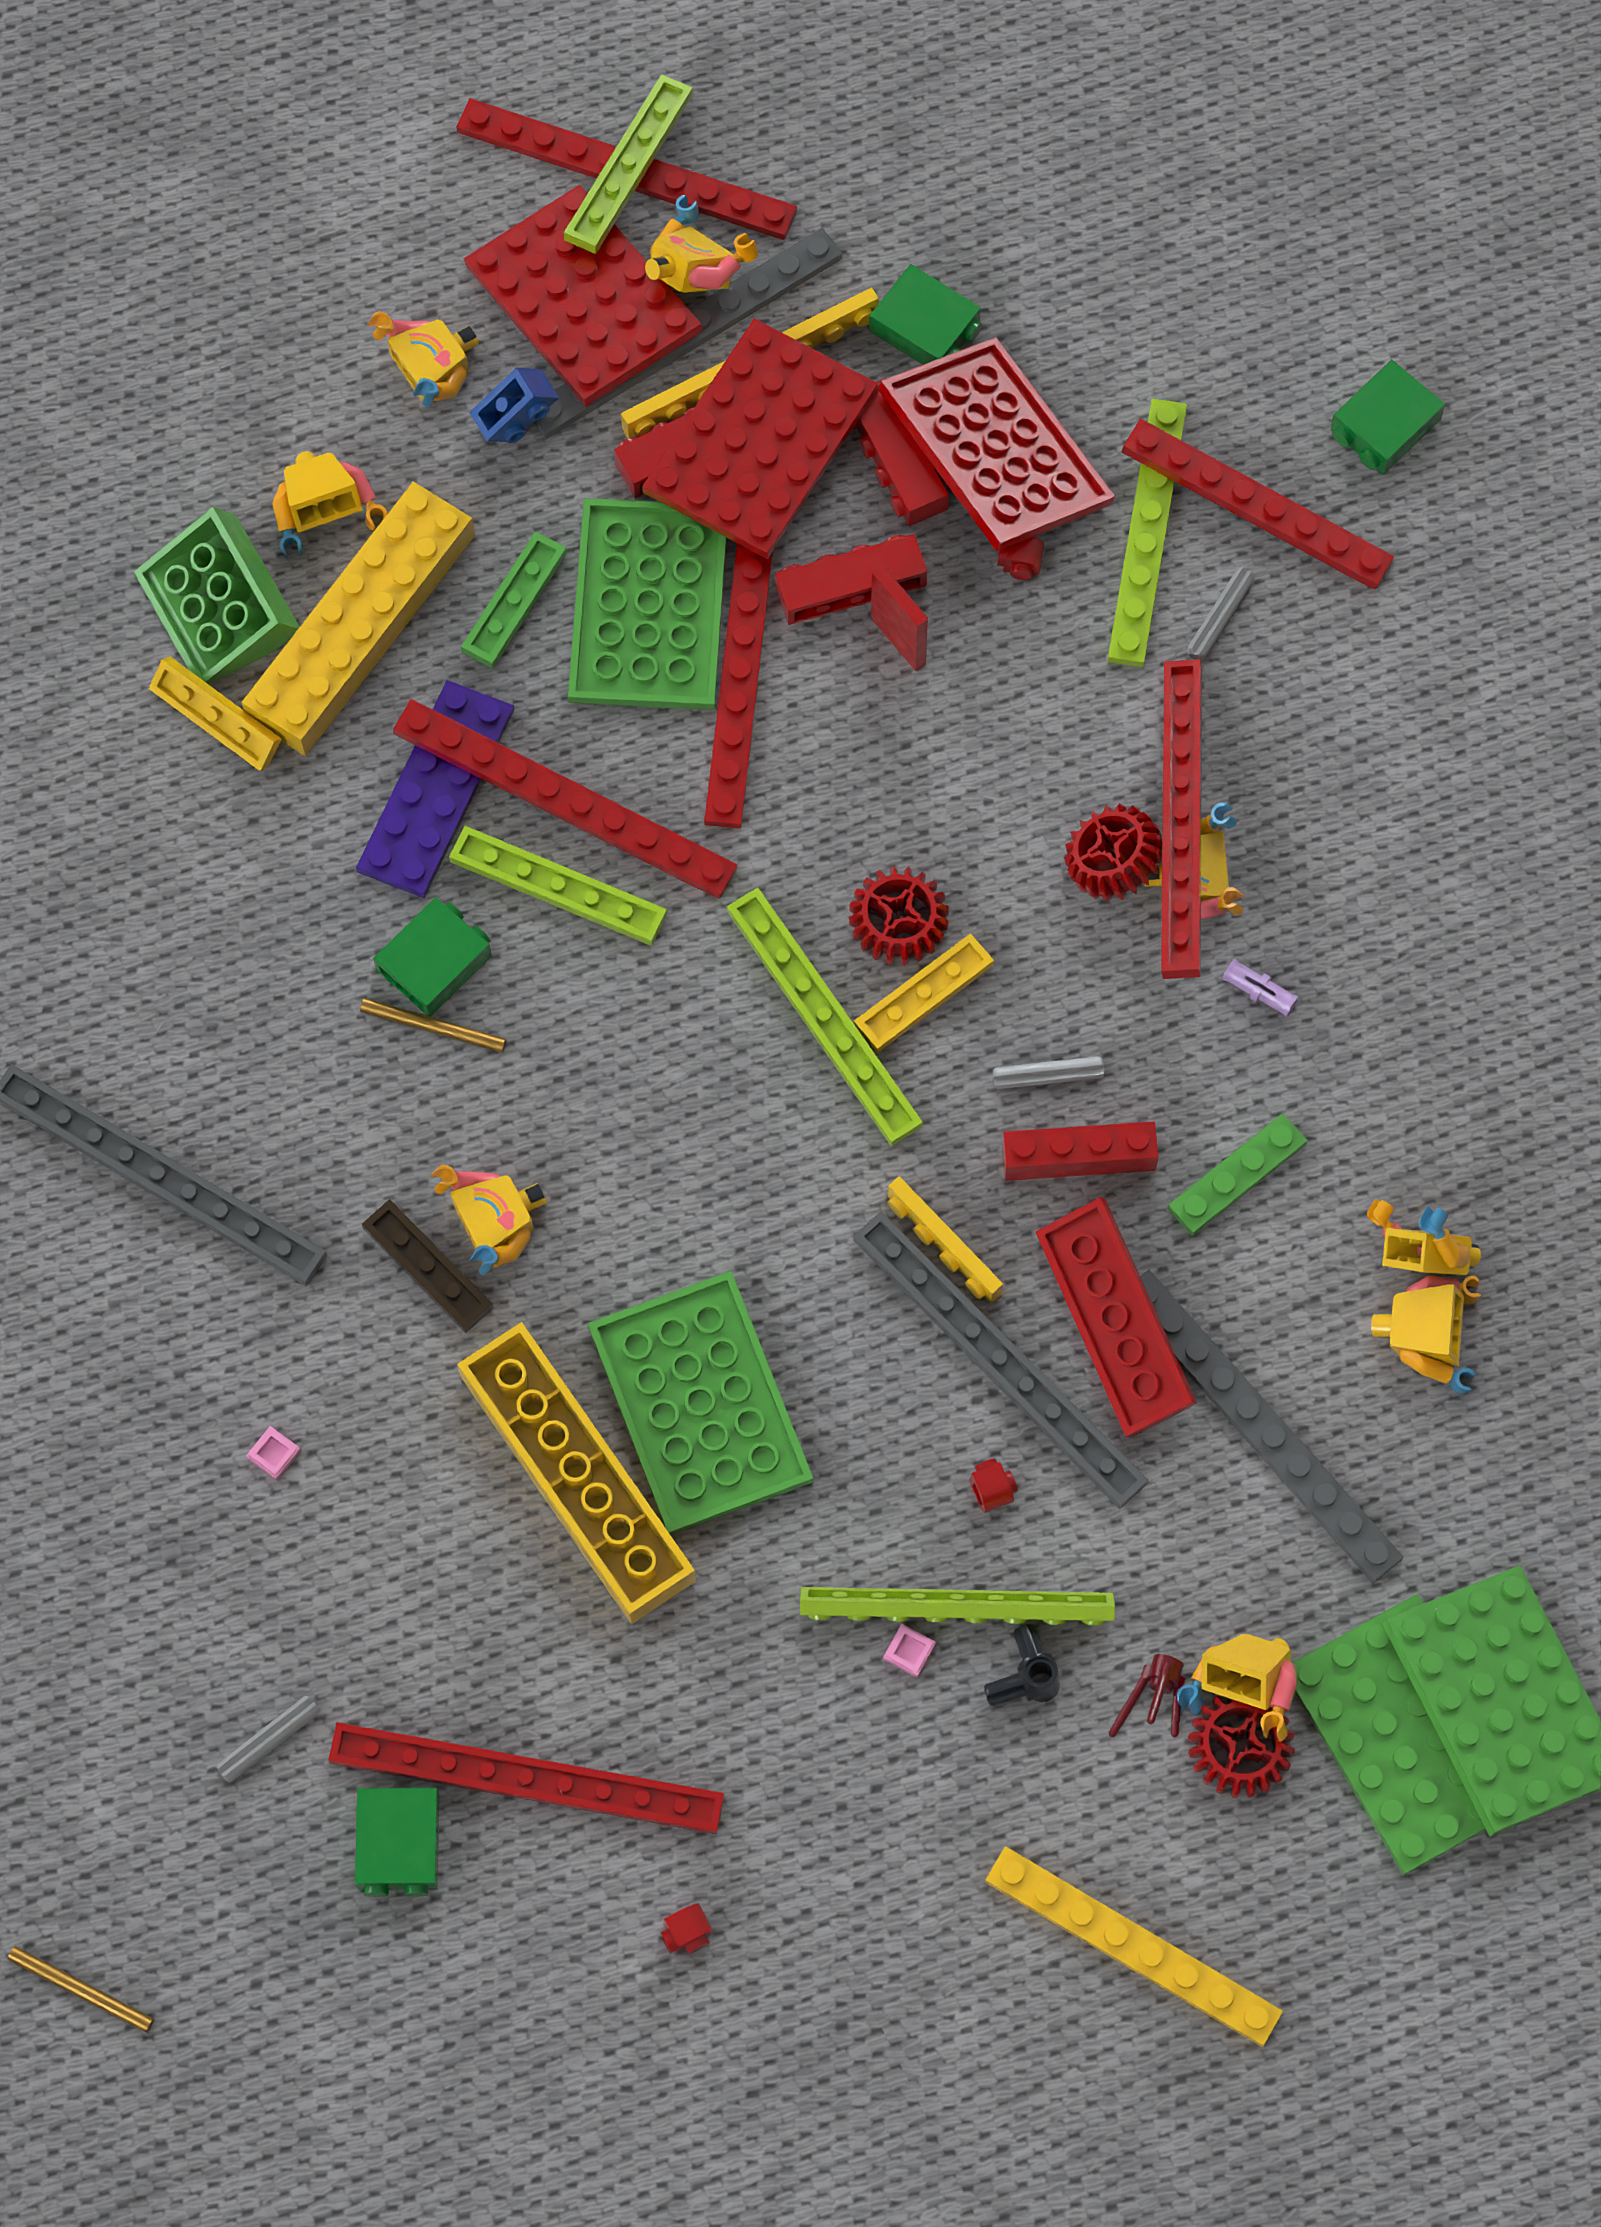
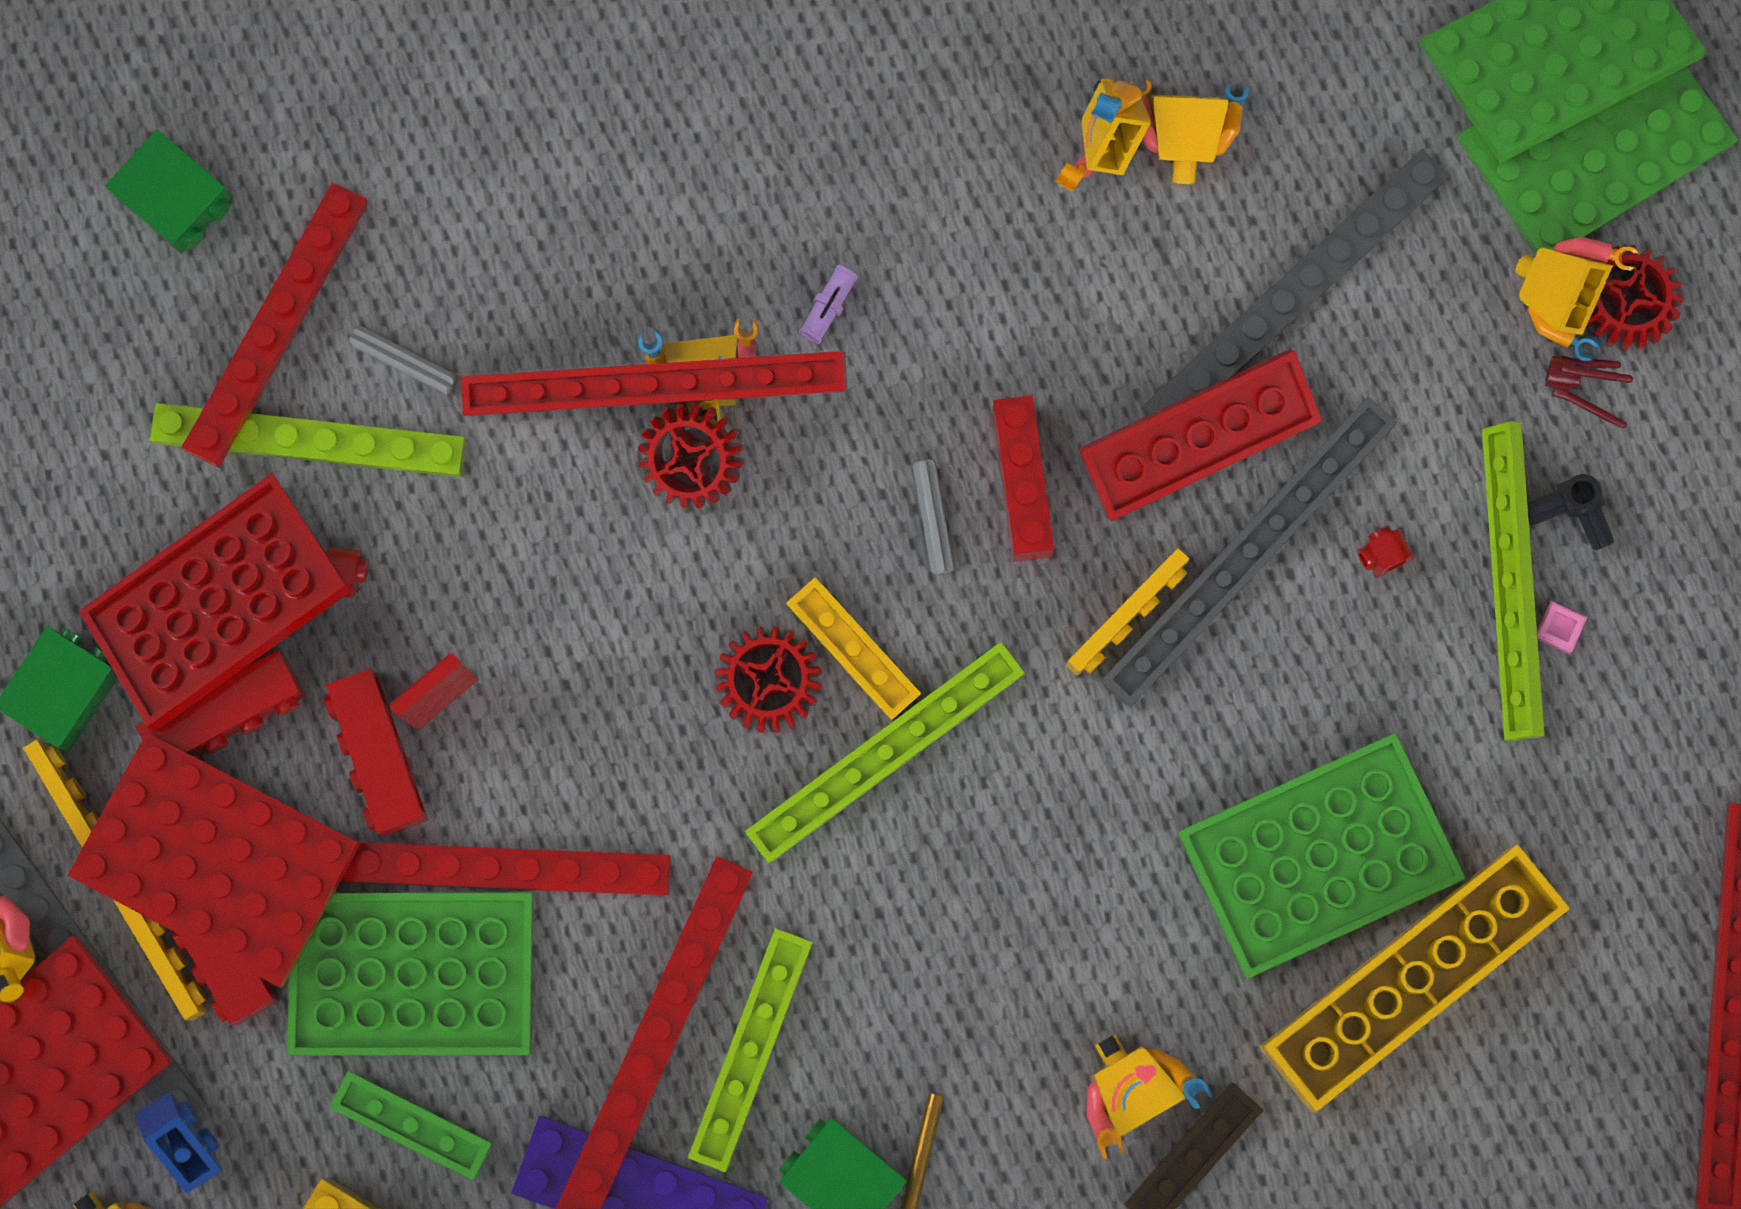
camera: 90 degrees left, 10 degrees up
bright green plate [1167,1113,1307,1236] -> none

